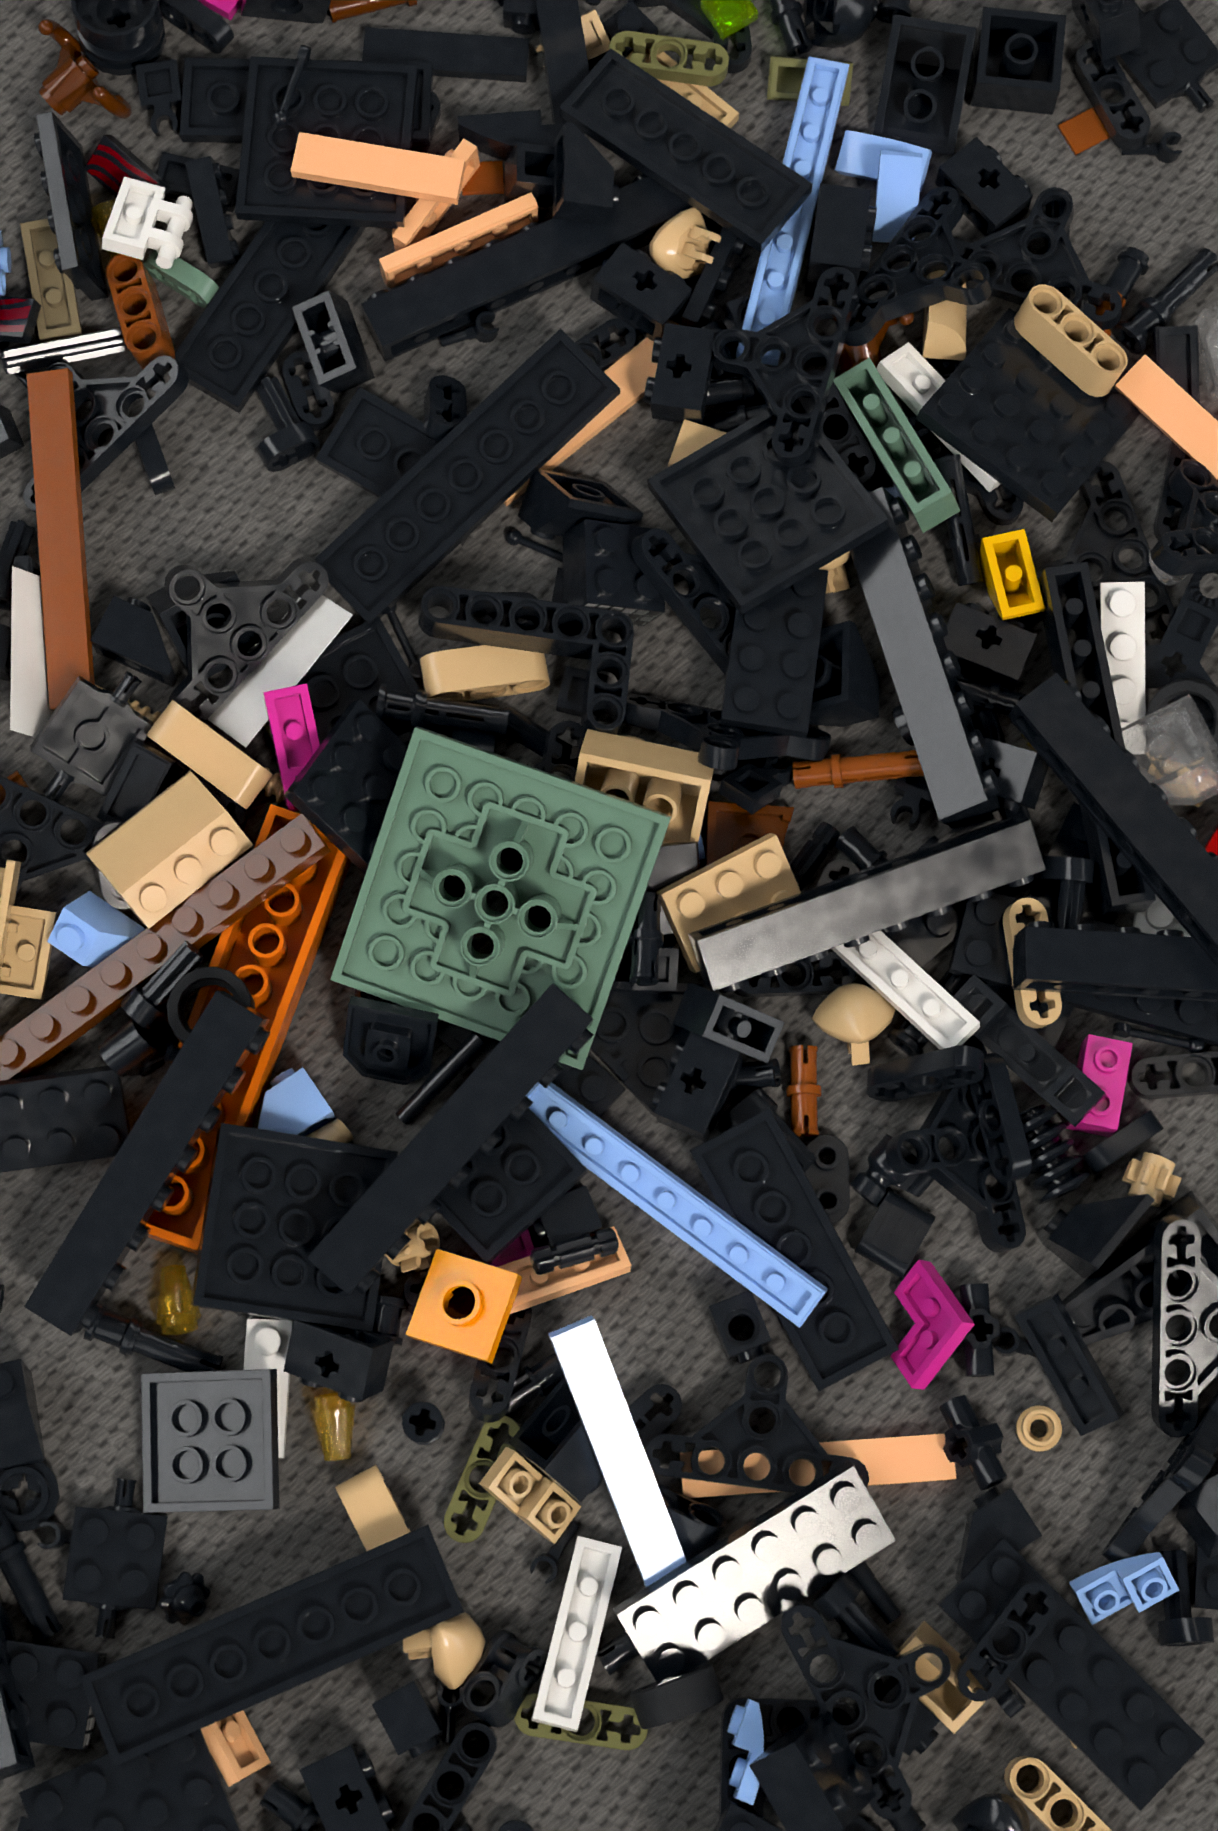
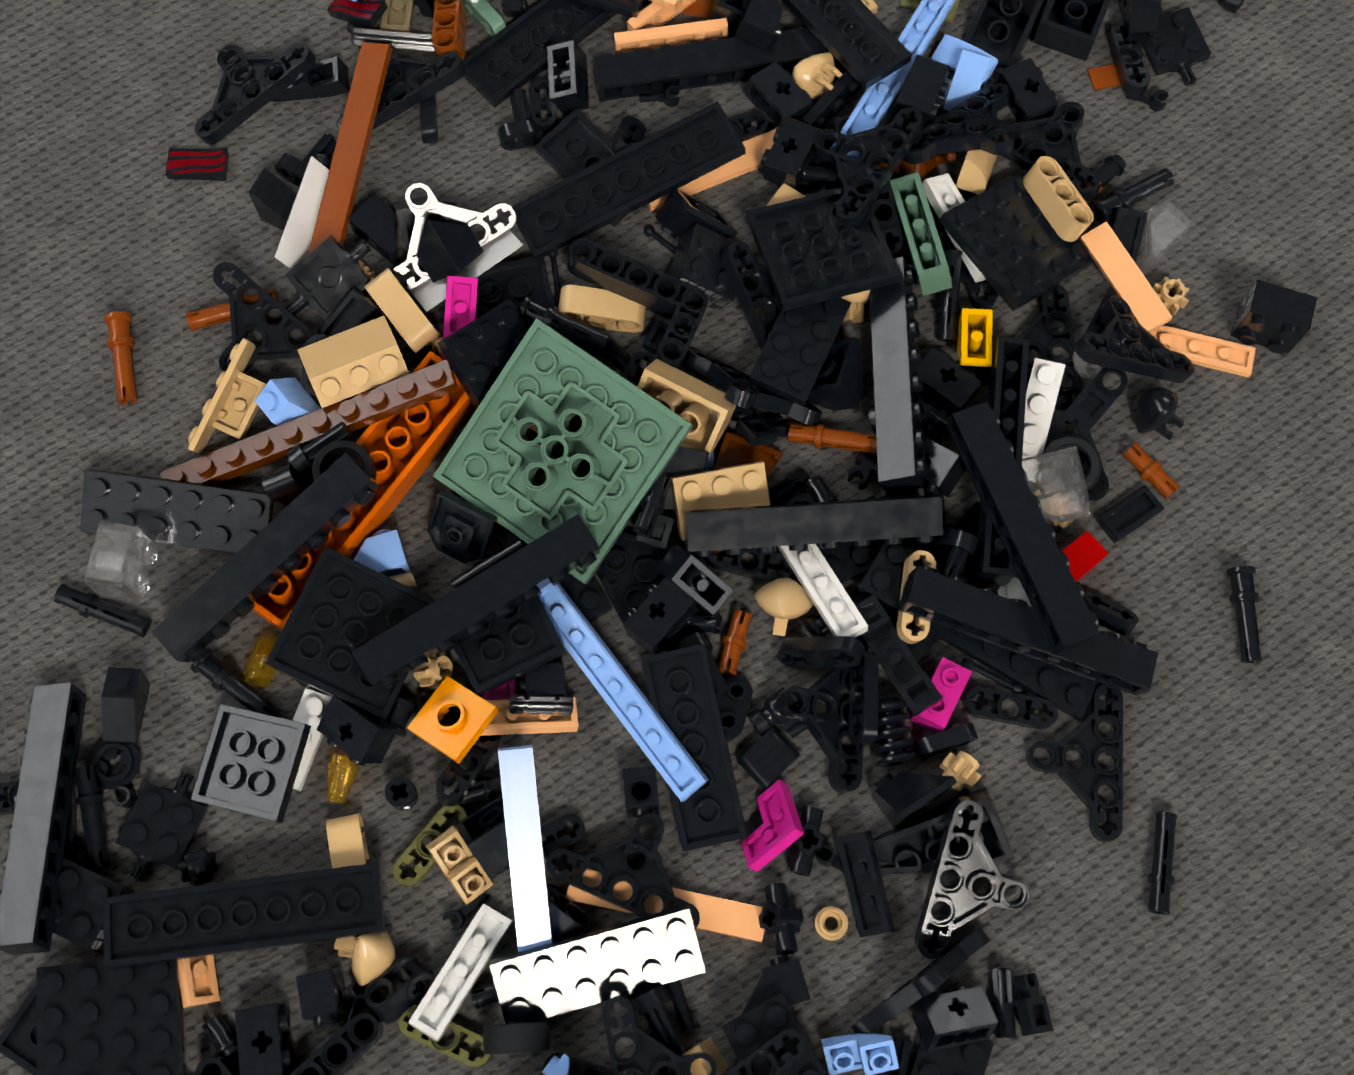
camera: 15 degrees right, 5 degrees down
none -> black slope [417,219,484,283]

